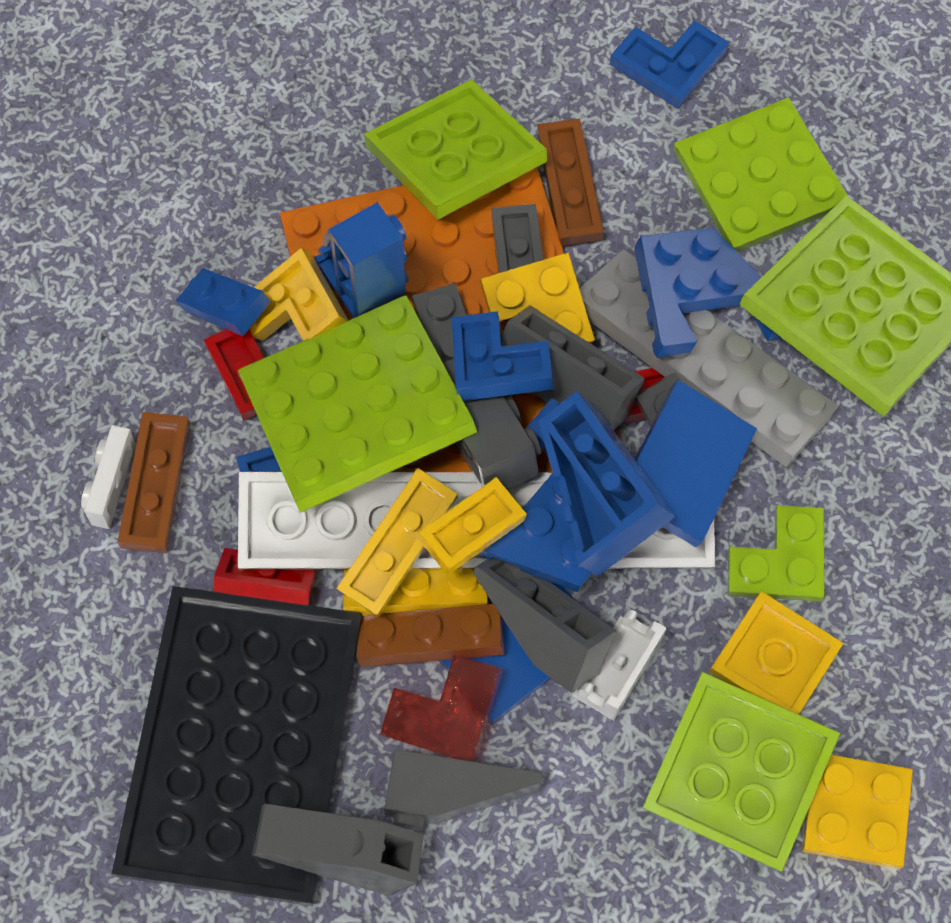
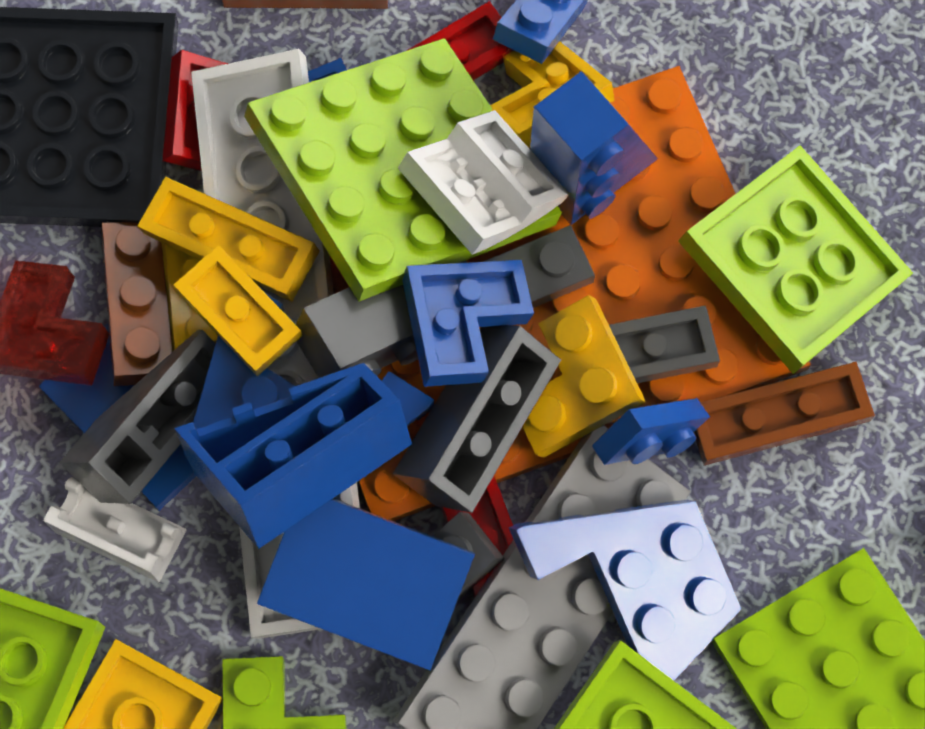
camera: 85 degrees right, 5 degrees up
none -> white slope [398,110,569,255]
none -> blue plate [592,398,710,465]

